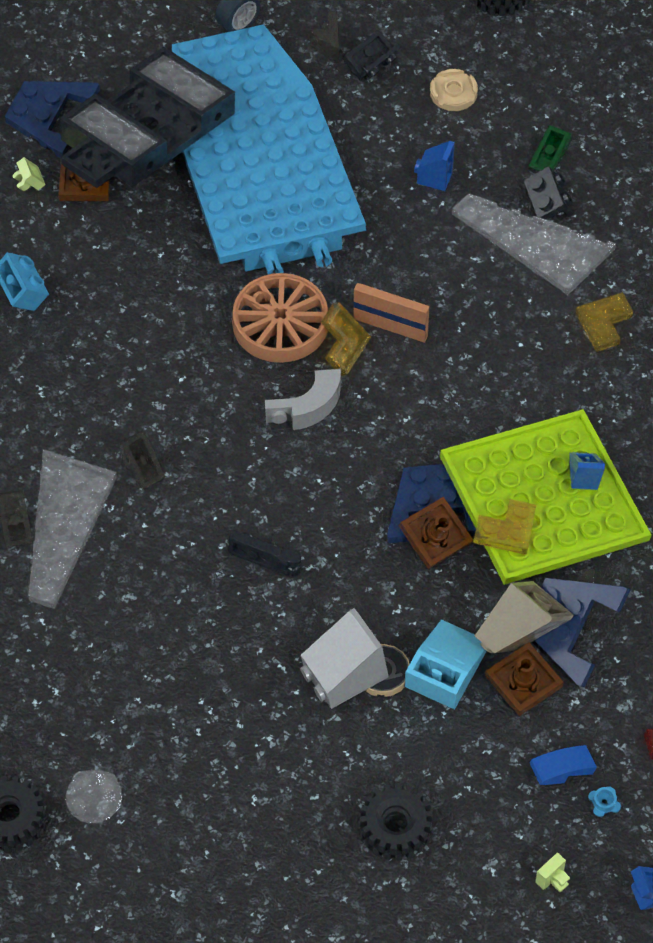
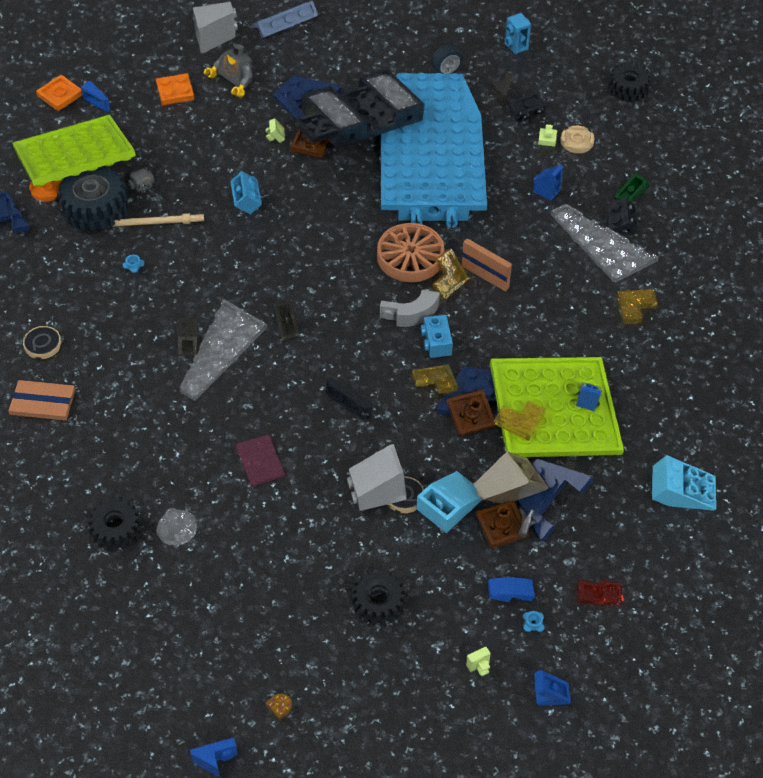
camera: 15 degrees right, 5 degrees down
none -> clear pink piece [236,435,285,487]
none -> clear yellow plate [412,364,458,394]
none -> dark azure brick [421,315,453,358]
none -> flat silver bar [518,509,536,538]
none -> yellowish green tile [538,125,557,146]

